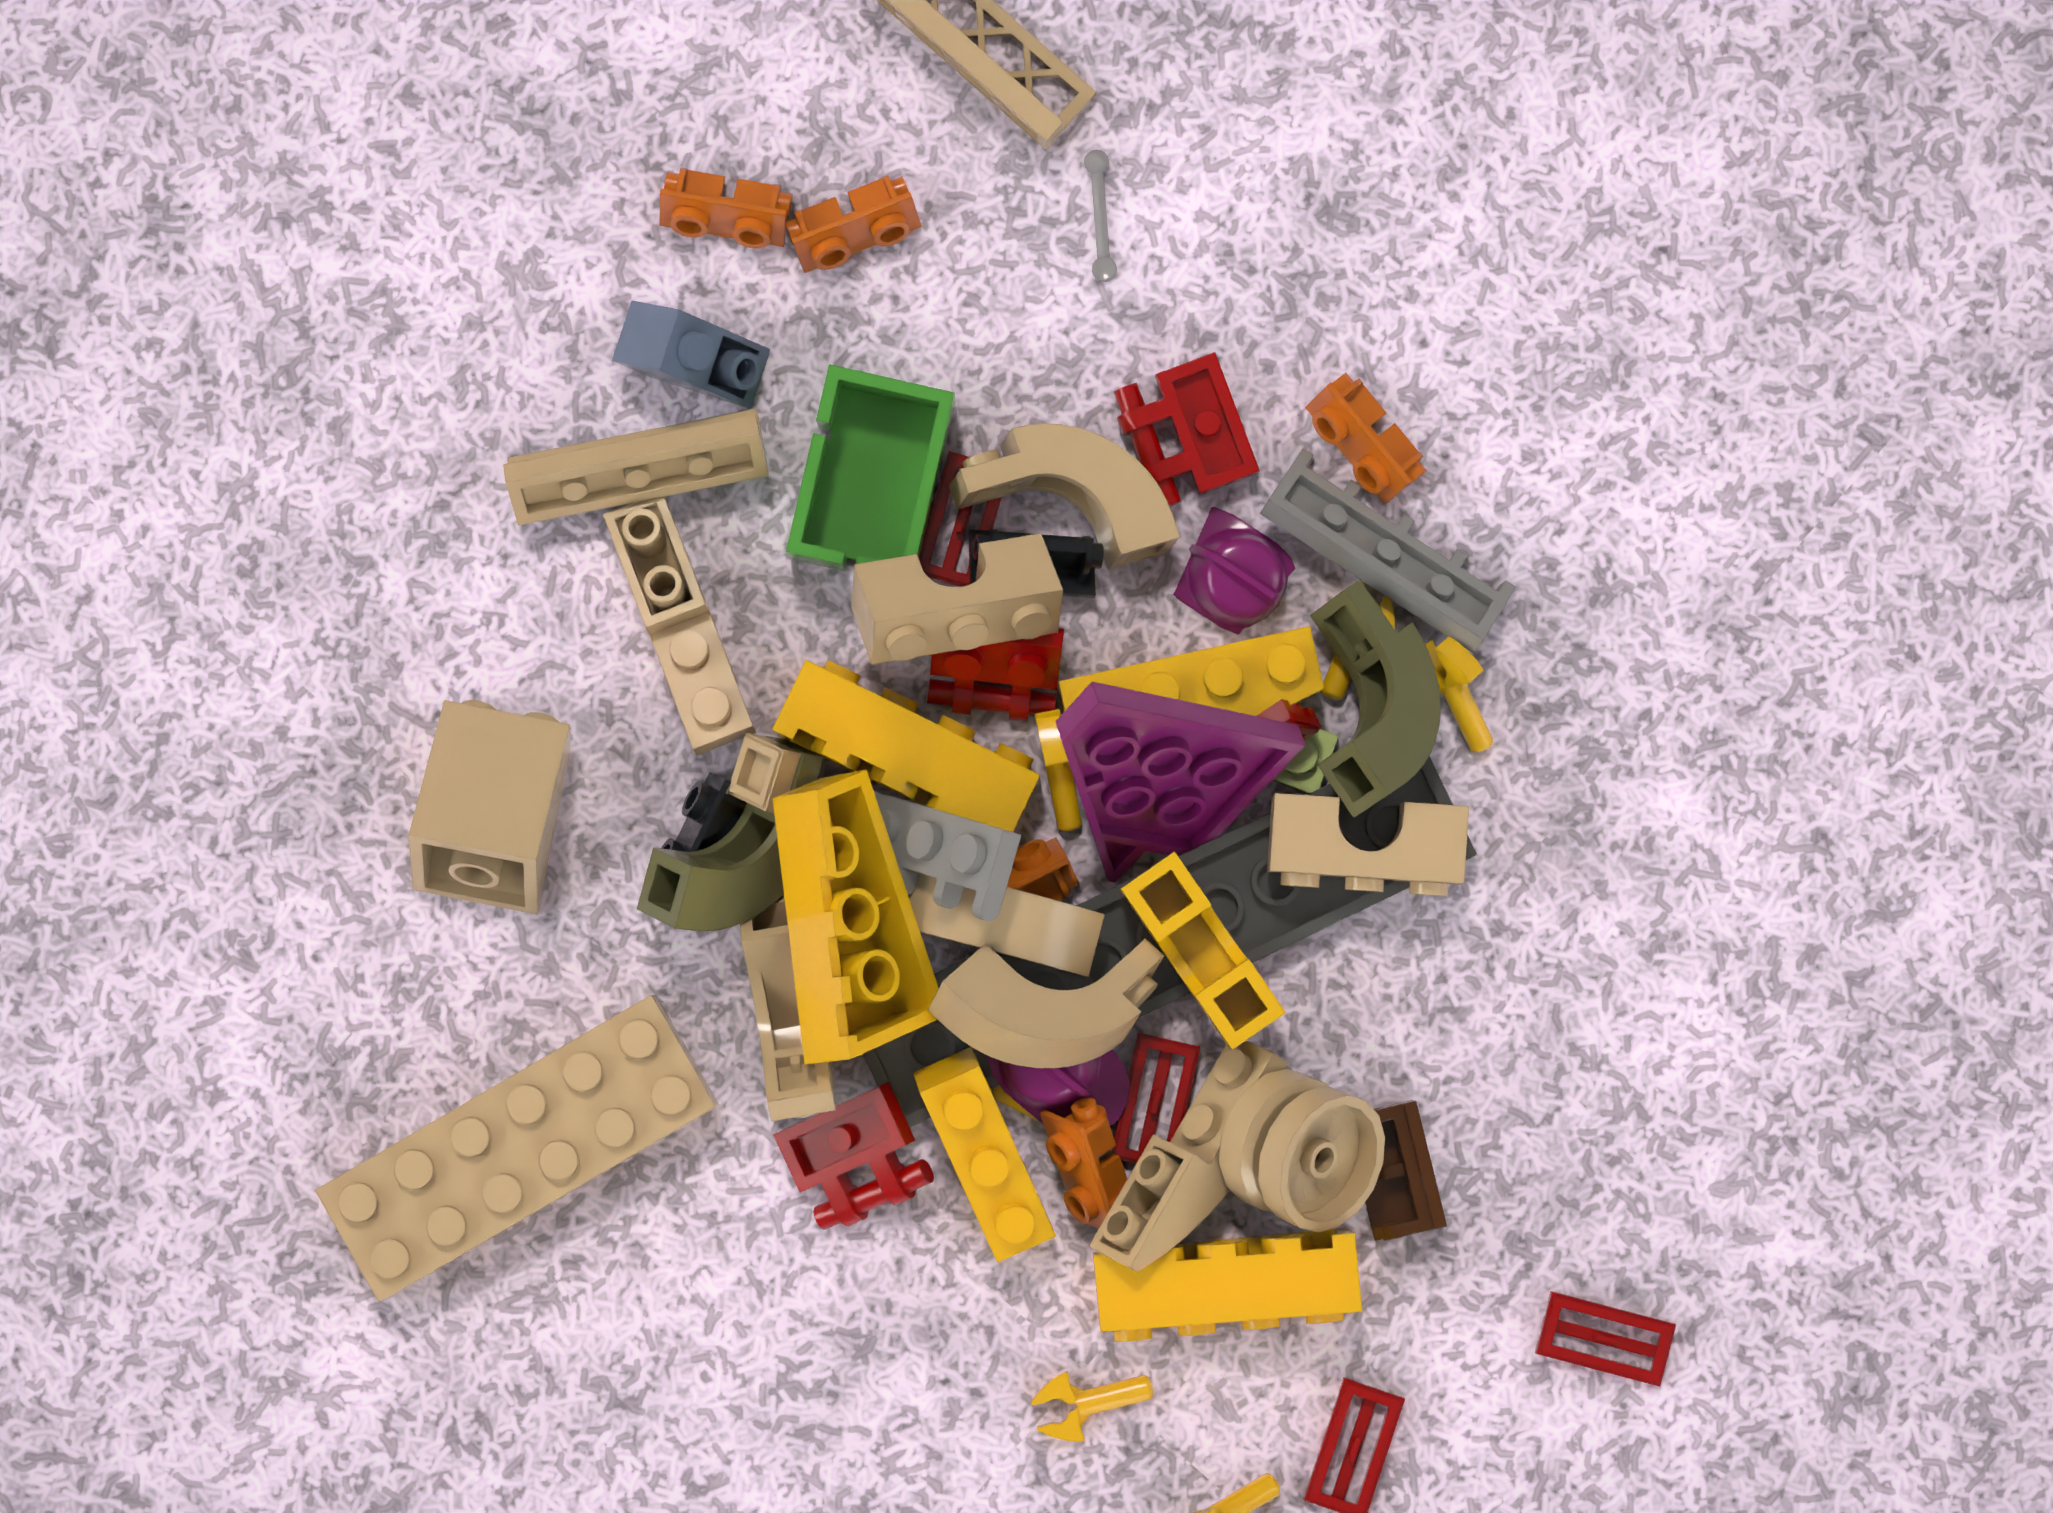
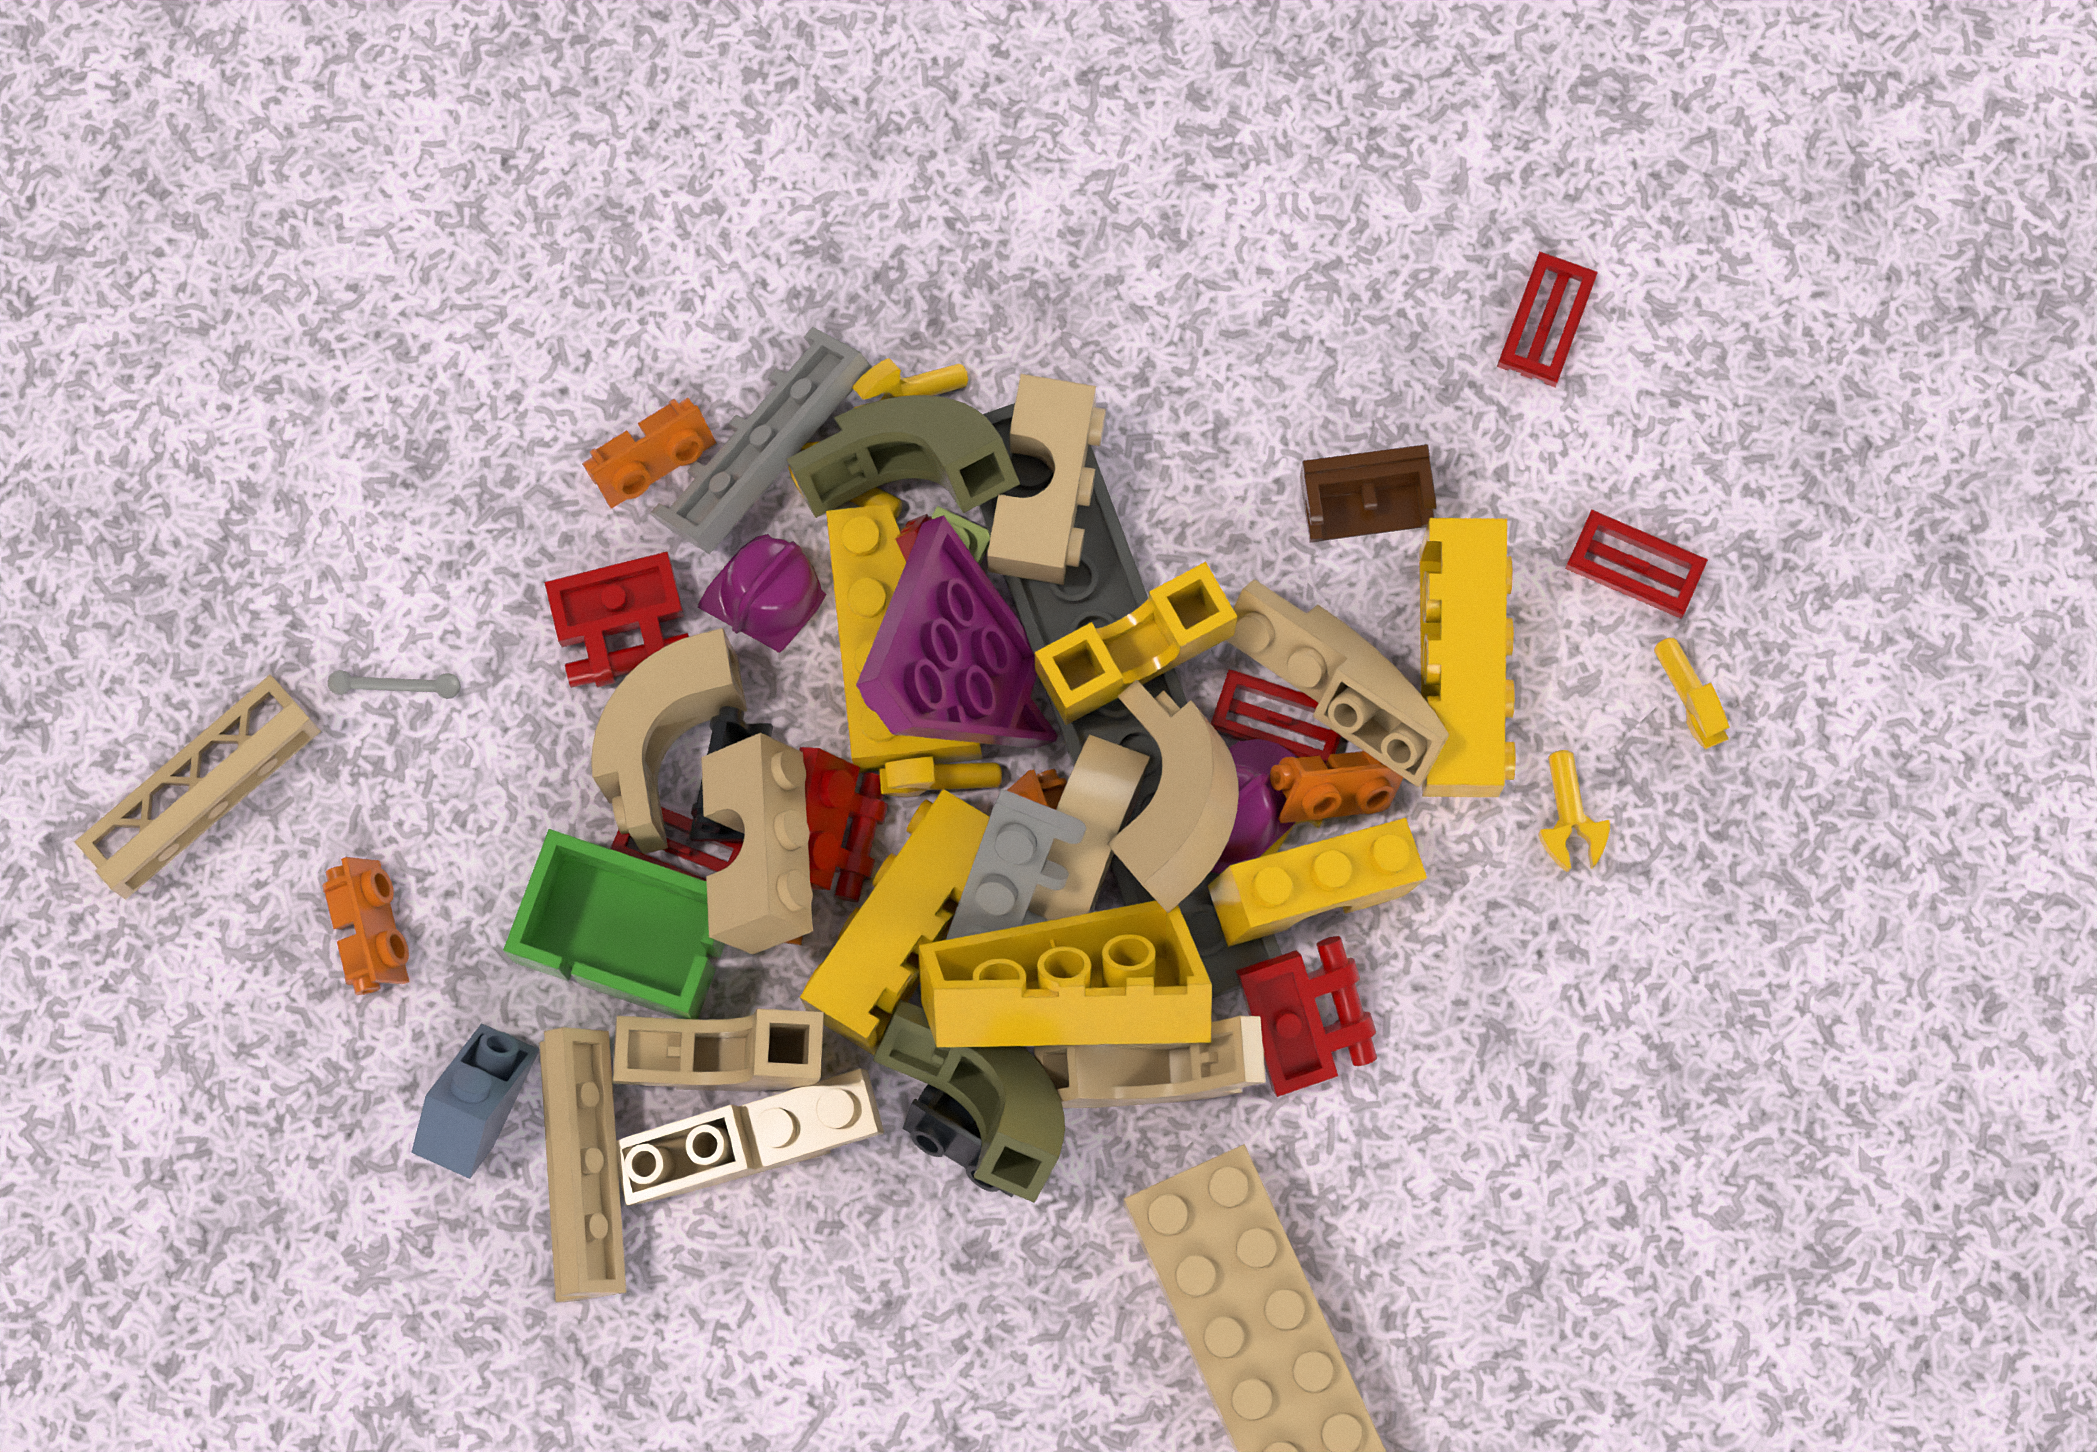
camera: 80 degrees left, 10 degrees down
tan slope [408,700,570,915] -> none
orange hinge [659,168,793,249] -> none
tan tile [728,732,801,813] -> none
tan wheel [1219,1069,1385,1233] -> none
none -> tan arch [612,1008,824,1091]

